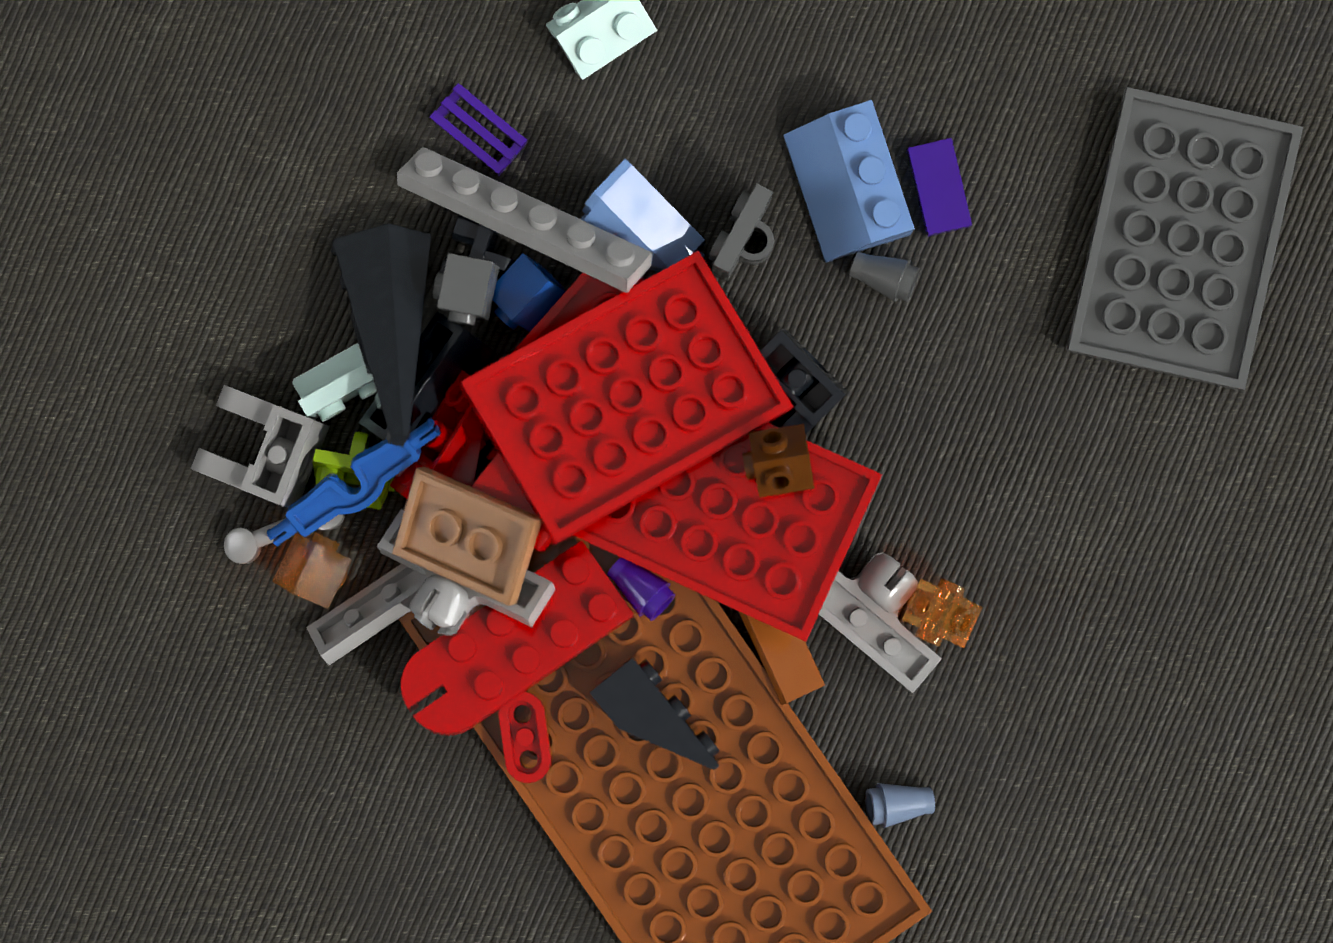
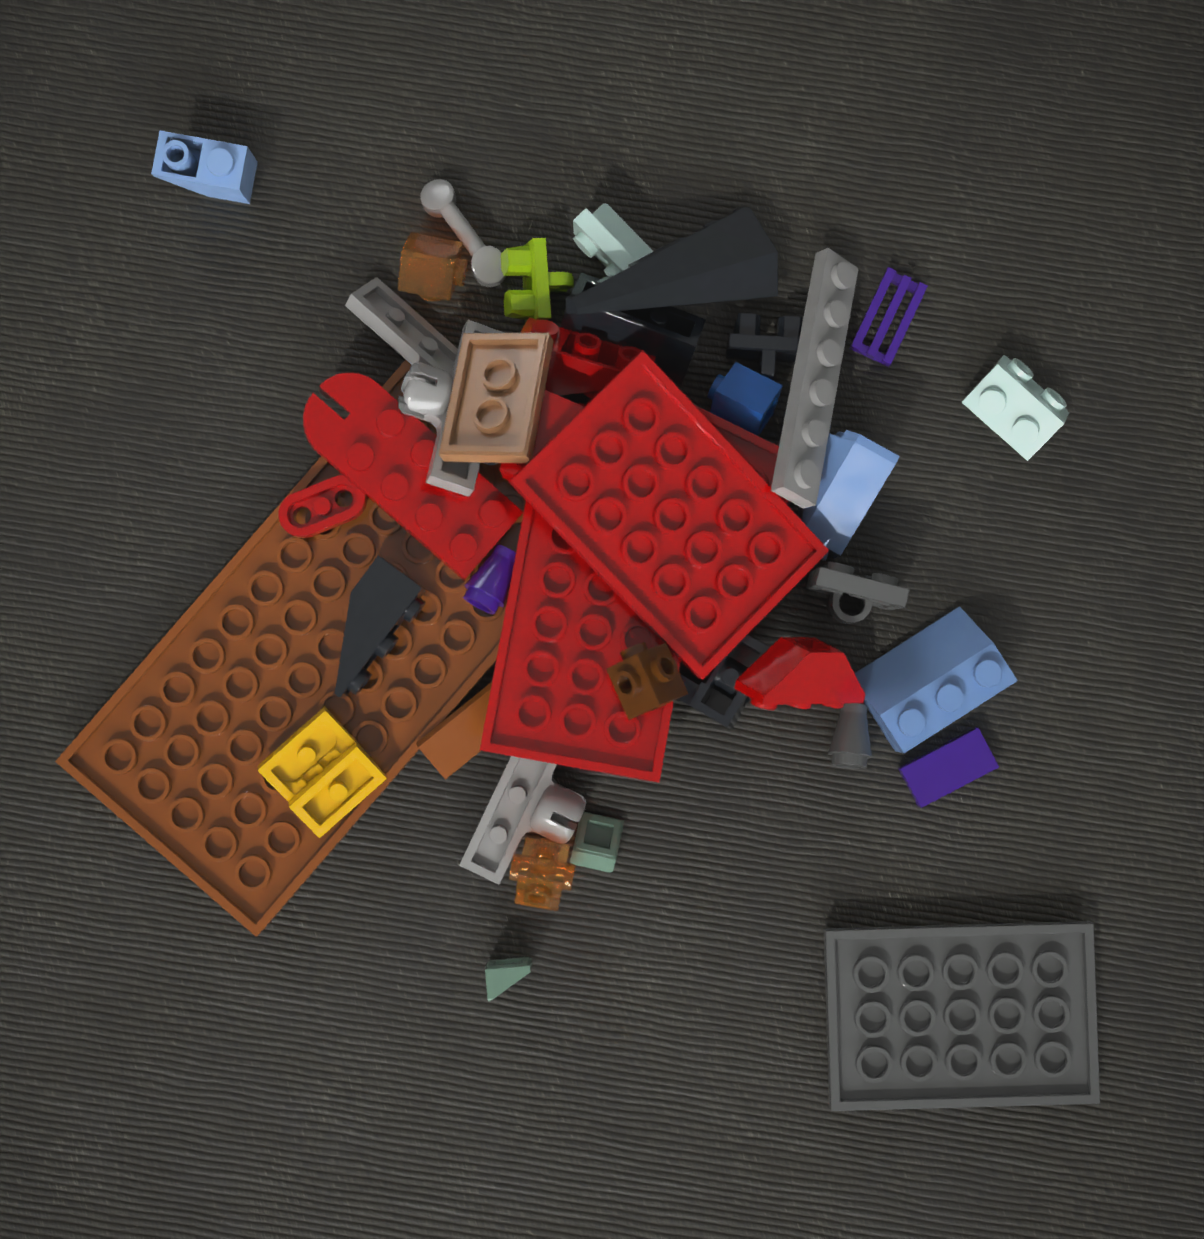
camera: 70 degrees right, 0 degrees up
light grey brick [191,385,330,508] -> none
blue piece [267,418,441,546] -> none
dark grey brick [433,253,499,326] -> none
sand blue cone [865,783,935,828] -> none
none -> light blue slope [151,130,258,204]
none -> yellow slope [257,706,387,838]
none -> sand green slope [485,957,532,1002]
none -> sand green slope [570,812,624,872]
none -> red slope [734,637,865,710]

